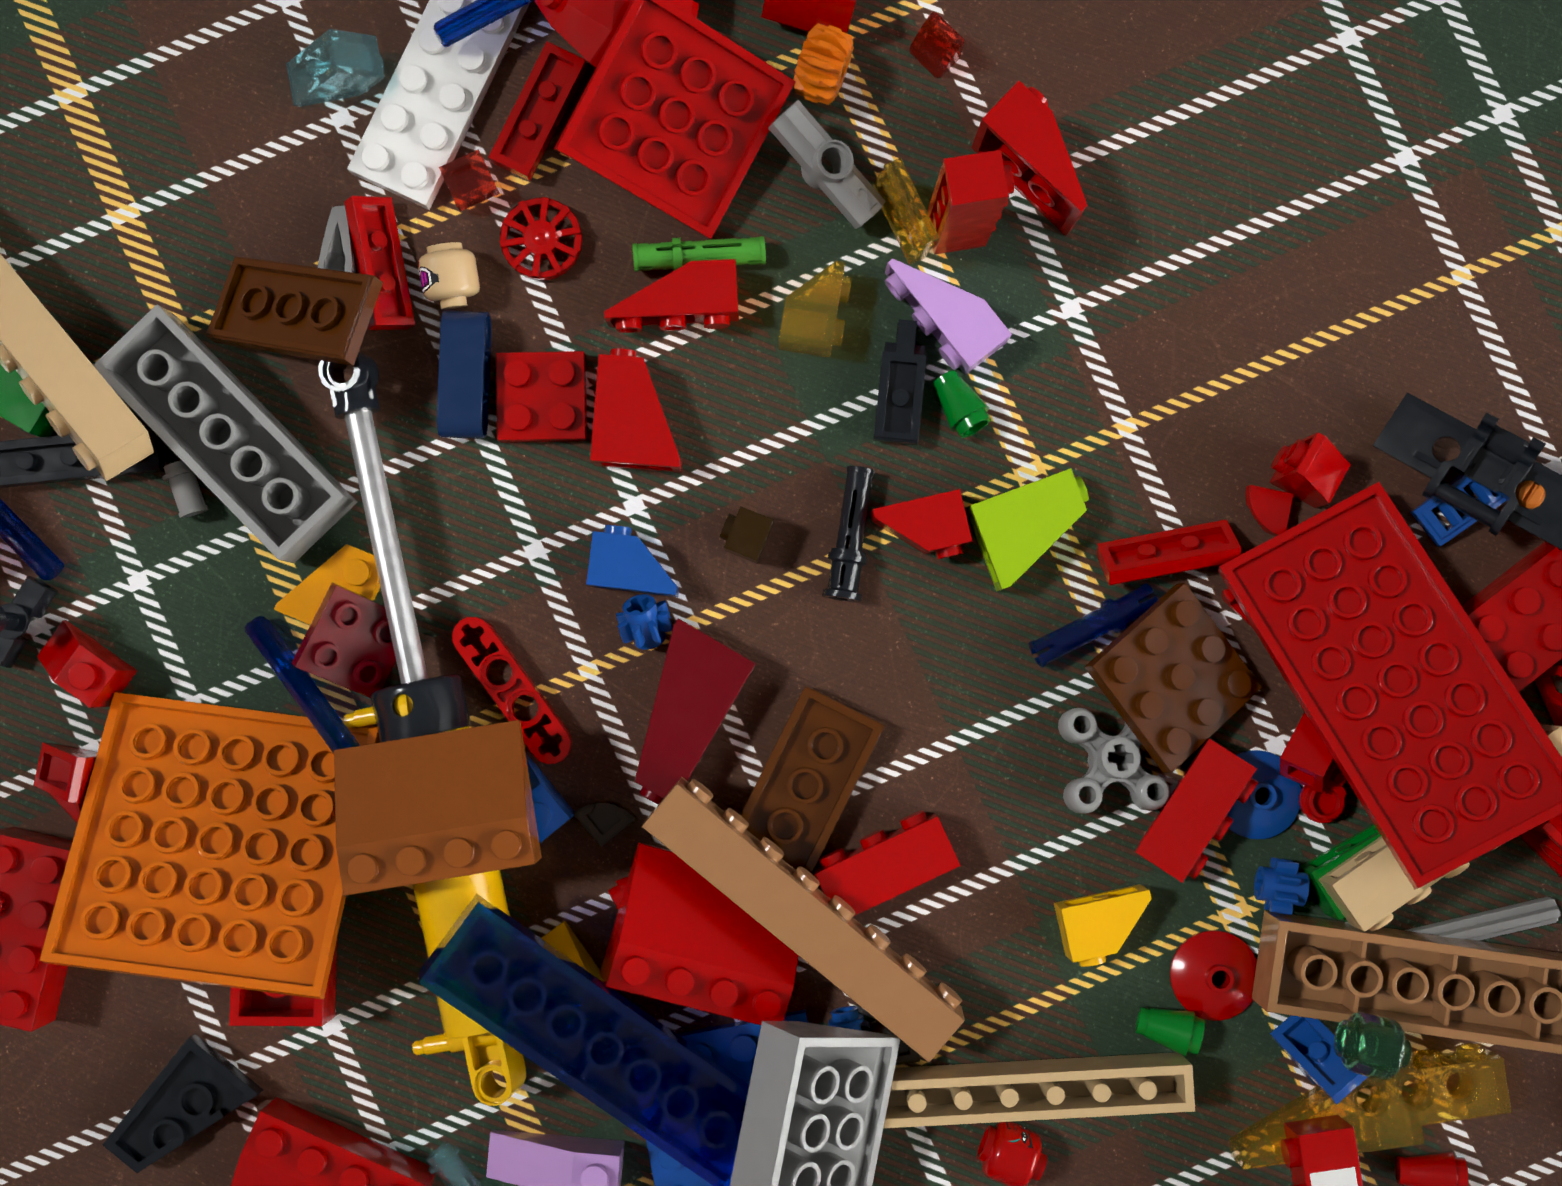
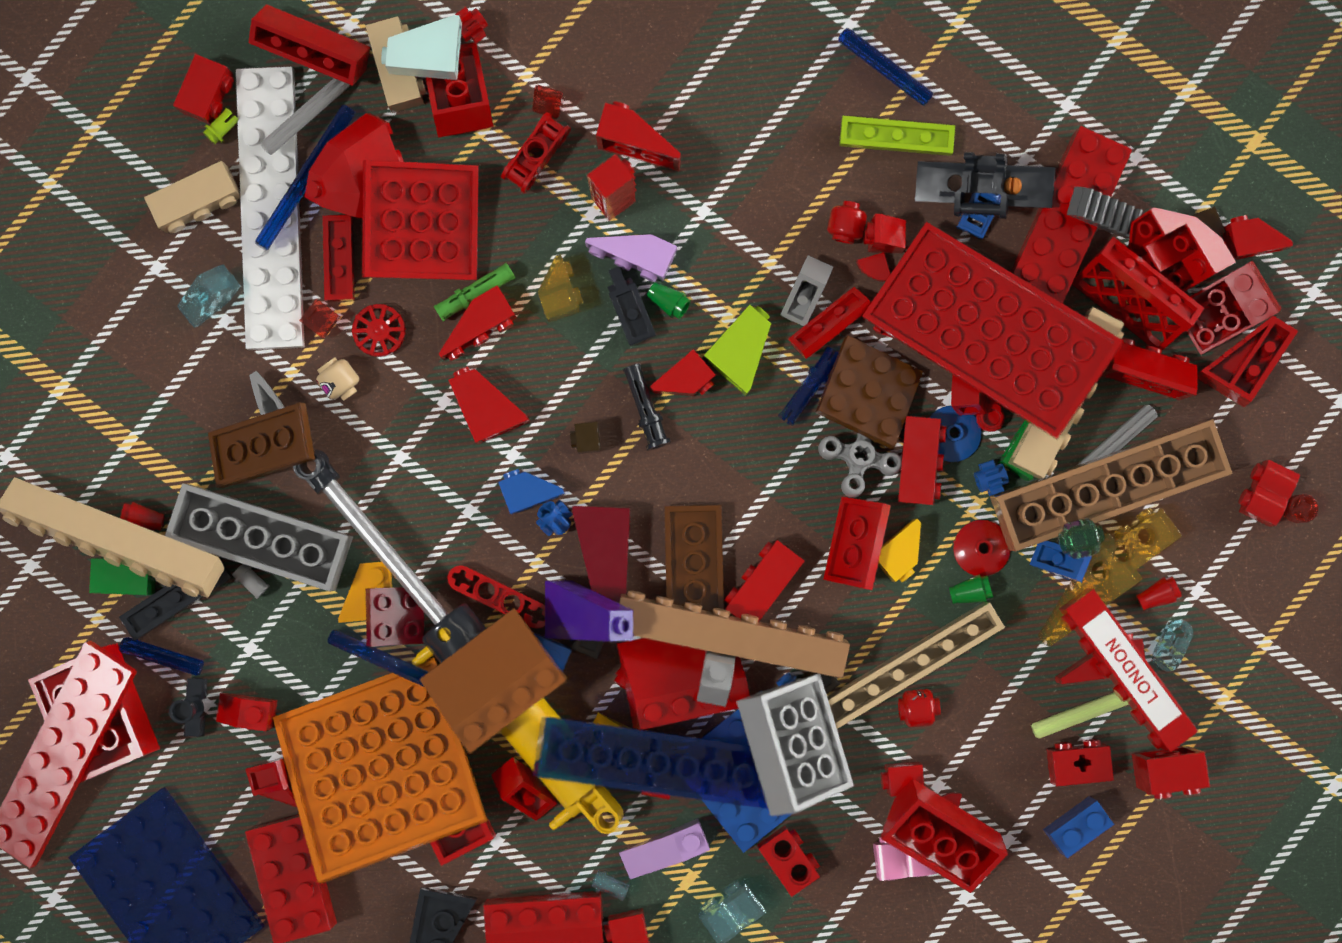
camera: 30 degrees left, 0 degrees up
red plate [344,195,415,330] -> none
dark blue beam [437,311,492,439] -> none
red plate [496,351,587,443] -> none
light grey piece [768,100,886,229] -> none
orange gear [793,23,854,105] -> none
clear yellow plate [873,158,939,265] -> none
none -> red cone [120,502,165,531]
none -> red slope [491,757,557,821]
none -> red piece [501,112,571,194]
none -> dark purple slope [545,580,633,641]
none -> light grey slope [697,650,735,707]
none -> light grey slope [780,256,833,326]
none -> red plate [823,497,891,590]
none -> red head [827,201,867,244]
none -> clear blue axle [838,28,933,106]
none -> lime plate [839,116,955,156]

